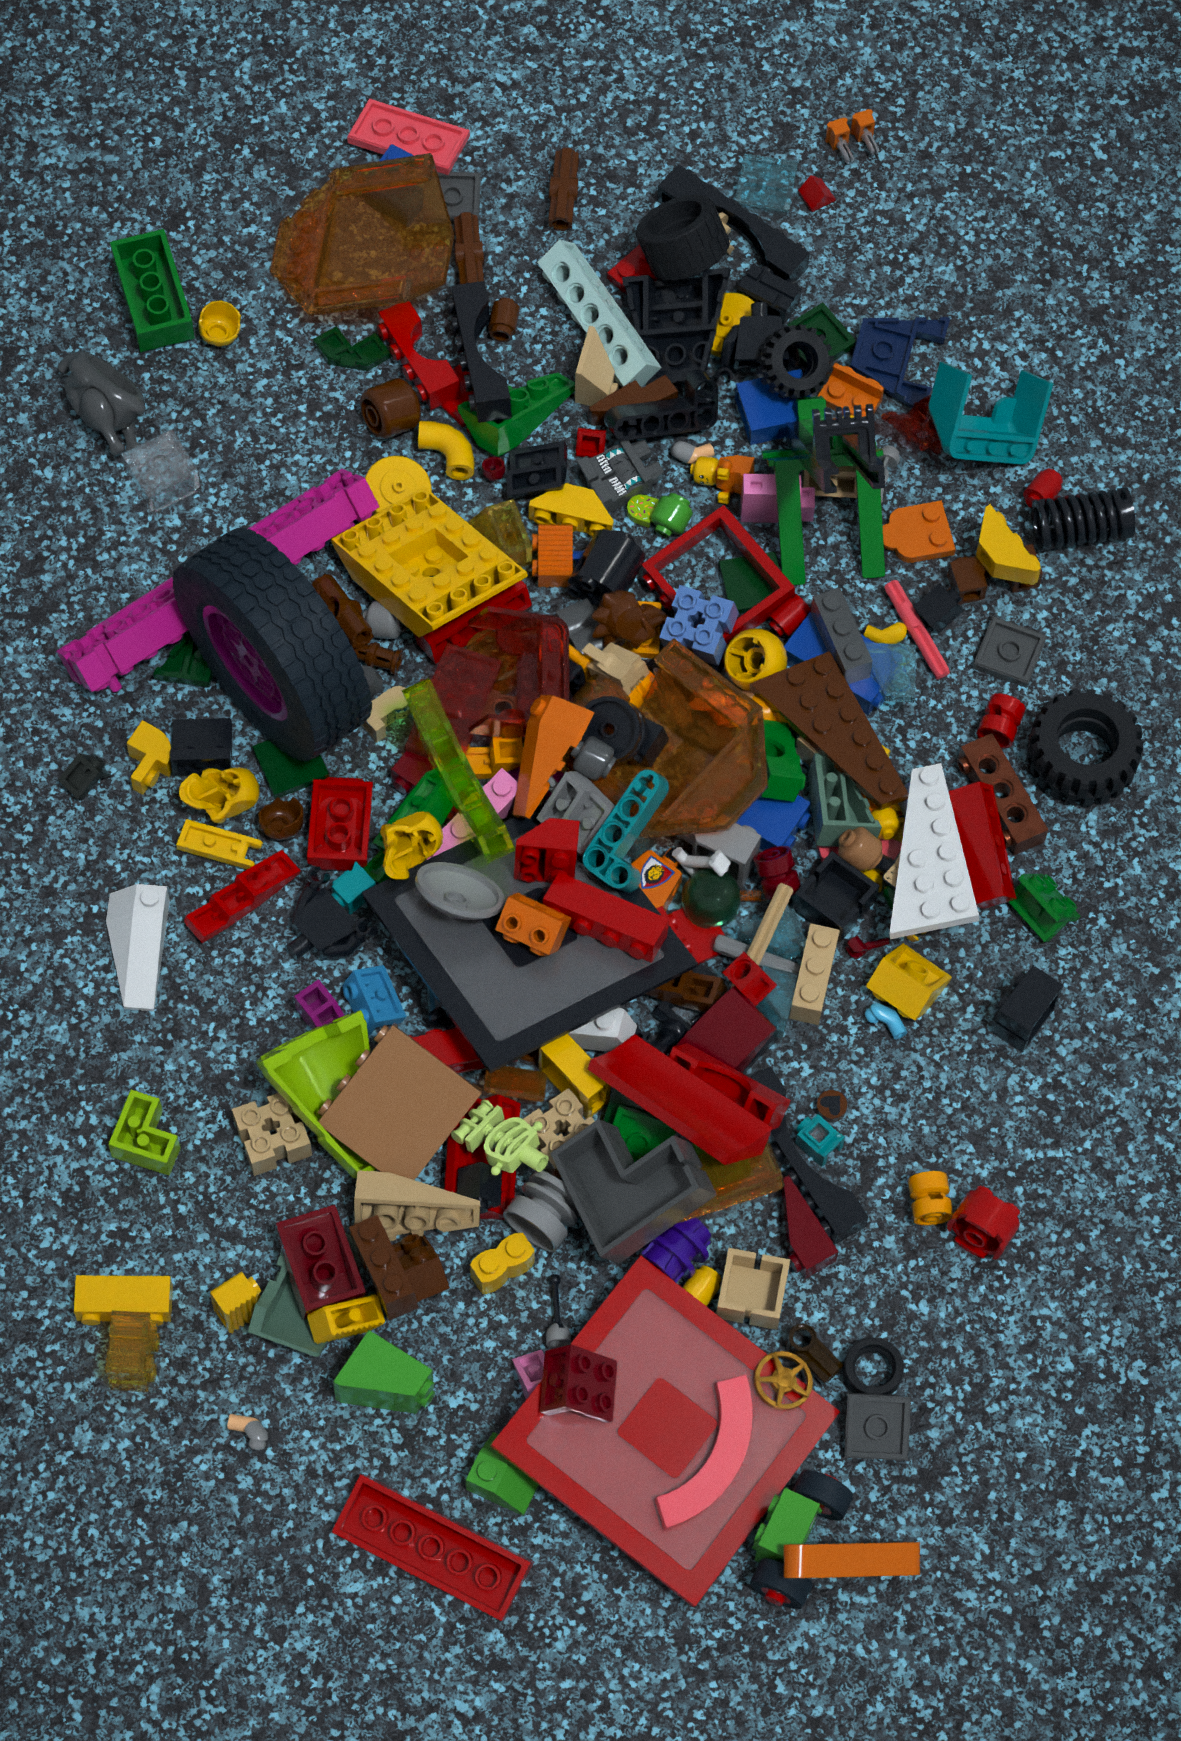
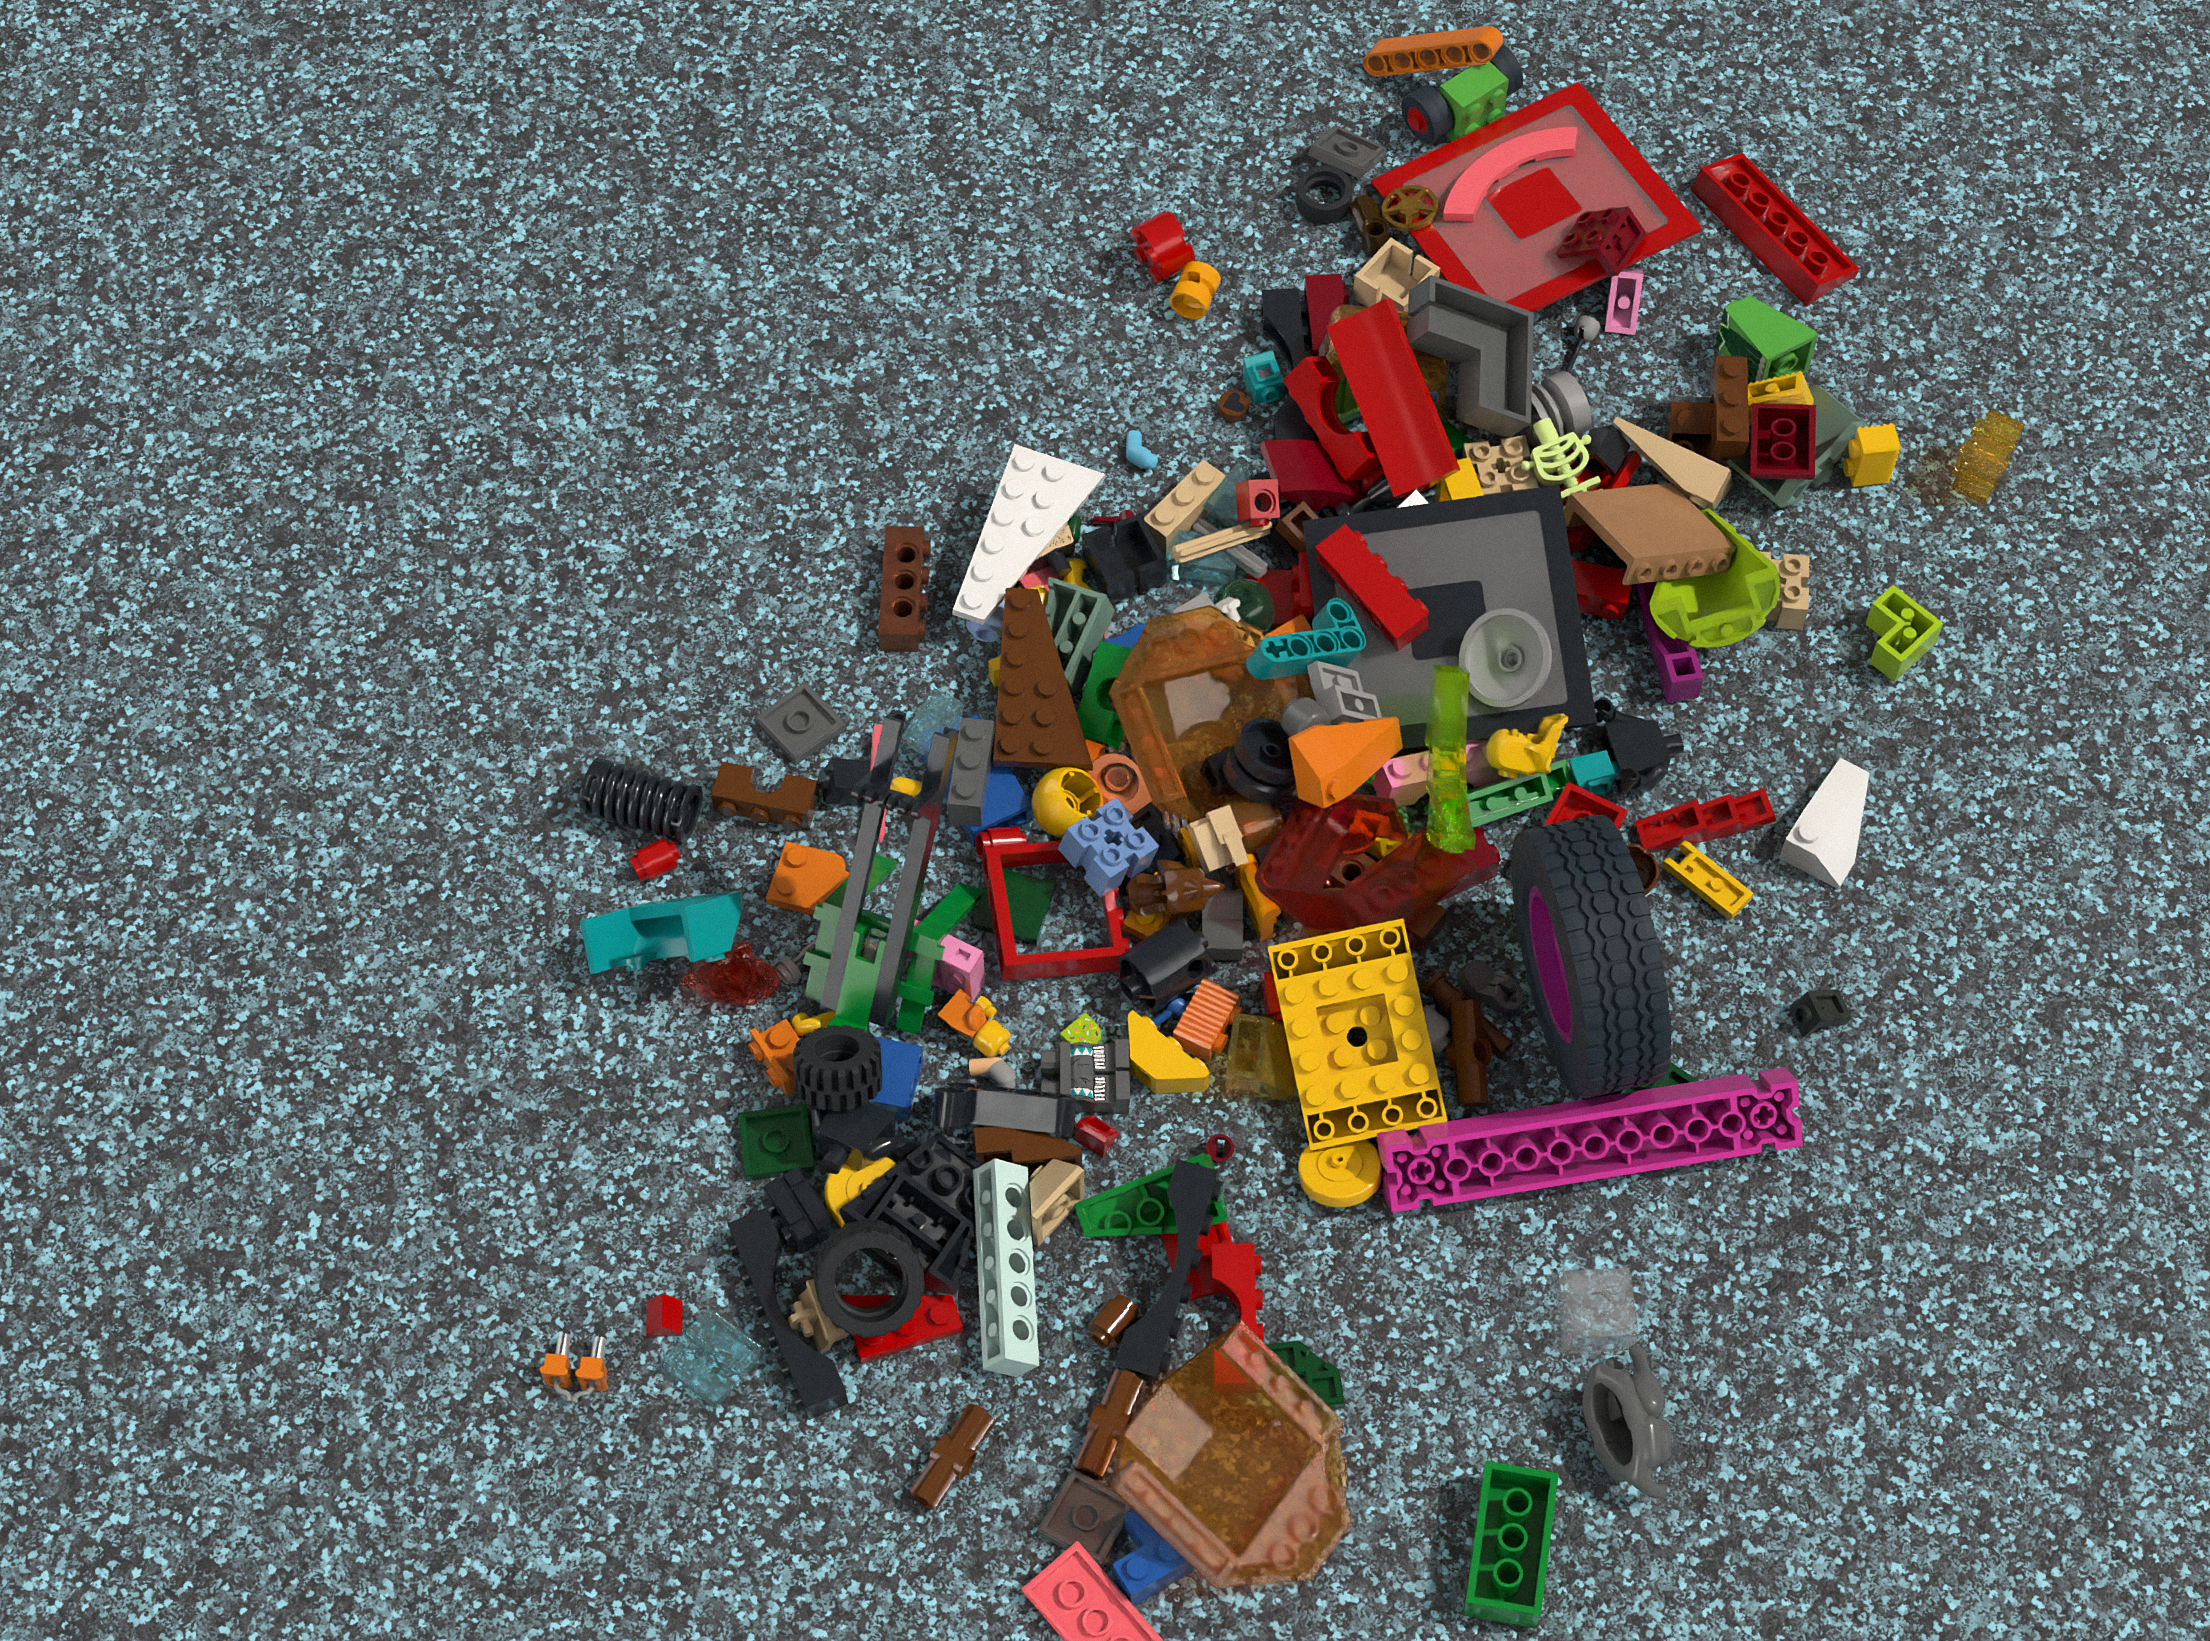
camera: 150 degrees left, 5 degrees down
yellow brick [74,1275,173,1326] -> none
yellow brick [126,720,172,795] -> none
black bracket [170,718,232,775] -> none
yellow head [179,767,260,824] -> none
yellow hair [198,300,241,347] -> none
arm [227,1414,268,1450] -> none
dark azure bracket [342,965,407,1036] -> none
reddish brown head [360,378,421,440] -> none
tan leg [361,686,412,743] -> none
yellow cylinder [418,421,475,480] -> none
bright green slope [466,1432,539,1516] -> none
yellow brick [470,1232,535,1294] -> none
orange brick [495,892,571,956] -> none
black slope [507,441,568,498] -> none
red slope [514,818,580,883] -> none
bright green head [650,493,693,538] -> none
dark red wheel [753,846,801,900] -> none
medium nougat head [838,827,883,871] -> none
dark blue wing [850,317,950,414] -> none
yellow slope [866,943,952,1021] -> none
red brick [948,781,1017,909] -> none
yellow slope [976,504,1041,585] -> none
red wheel [976,693,1026,749] -> none
black piece [992,965,1063,1053] -> none
green bracket [1009,874,1081,942] -> none
black tyre [1027,689,1144,806] -> none

